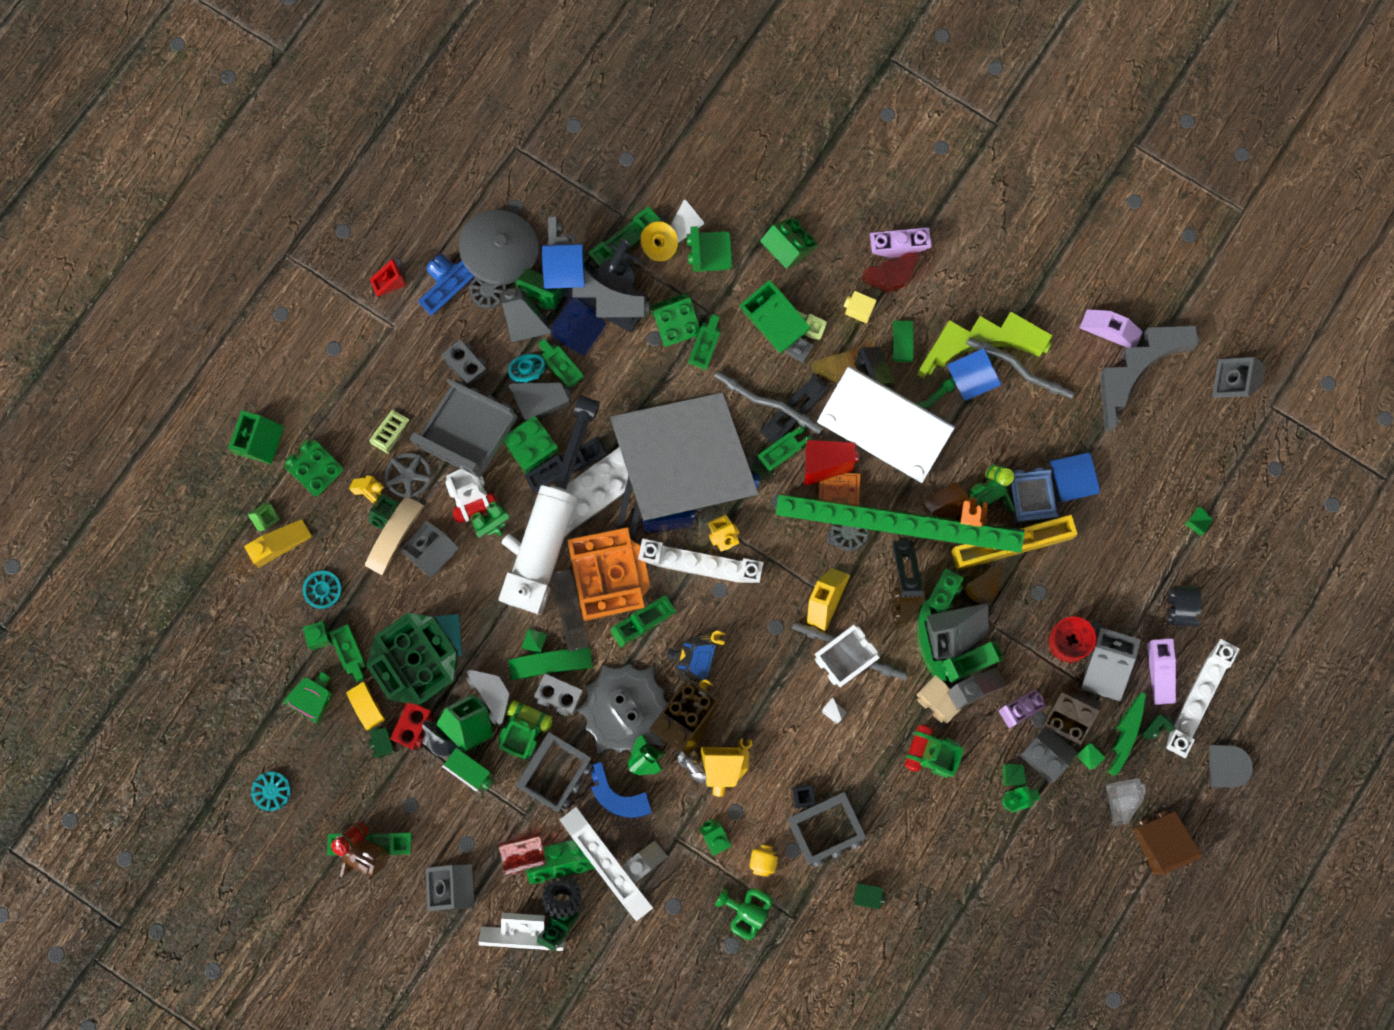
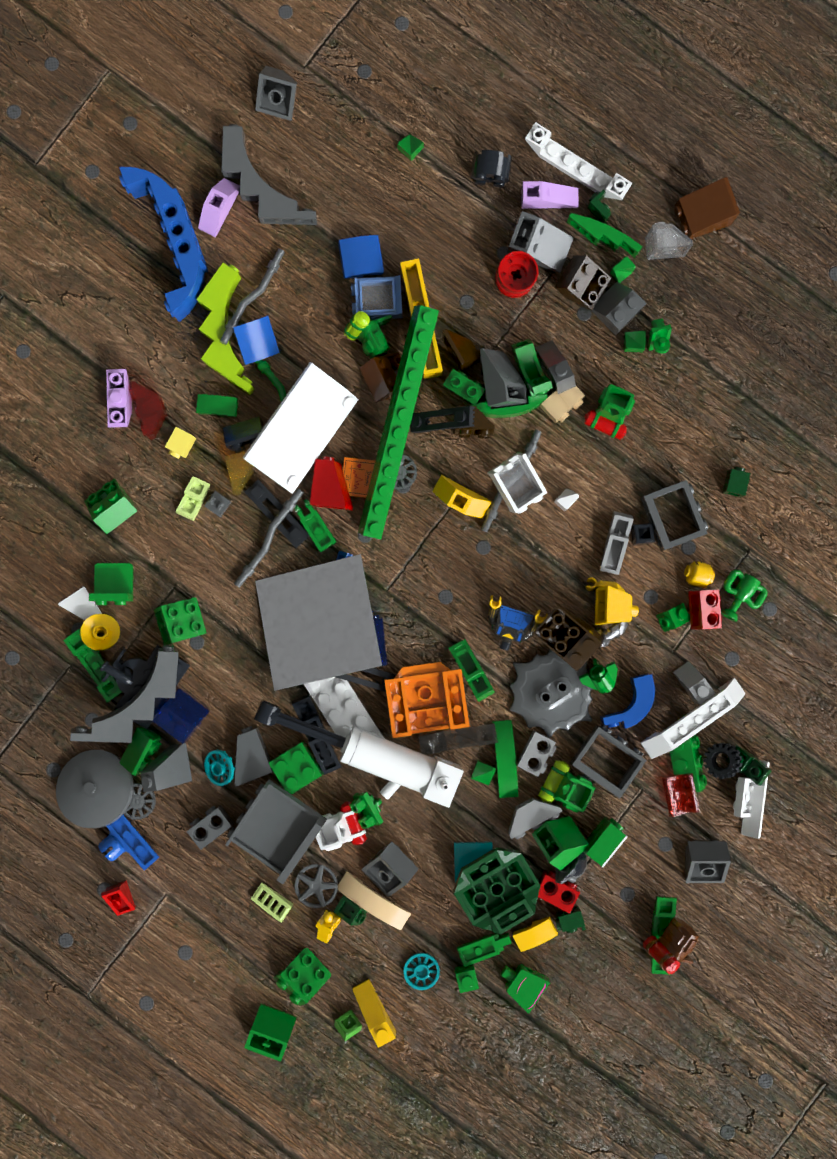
camera: 80 degrees left, 10 degrees up
teal wheel [251,772,291,811] -> none
green hinge [538,339,584,390] -> none
blue slope [542,243,585,289] -> none
white slope [638,539,763,583] -> none
green hinge [687,314,720,371] -> none
yellow brick [708,515,740,551] -> none
green slope [739,280,811,354] -> none
clear smoke window [747,455,776,483] -> none
orange hinge [961,497,988,527] -> none
lavender slope [998,689,1047,728] -> none
dark grey tile [1209,745,1253,788] -> none
none -> blue slope [119,167,209,322]
none -> light grey slope [600,511,634,575]
none -> red brick [688,590,722,630]

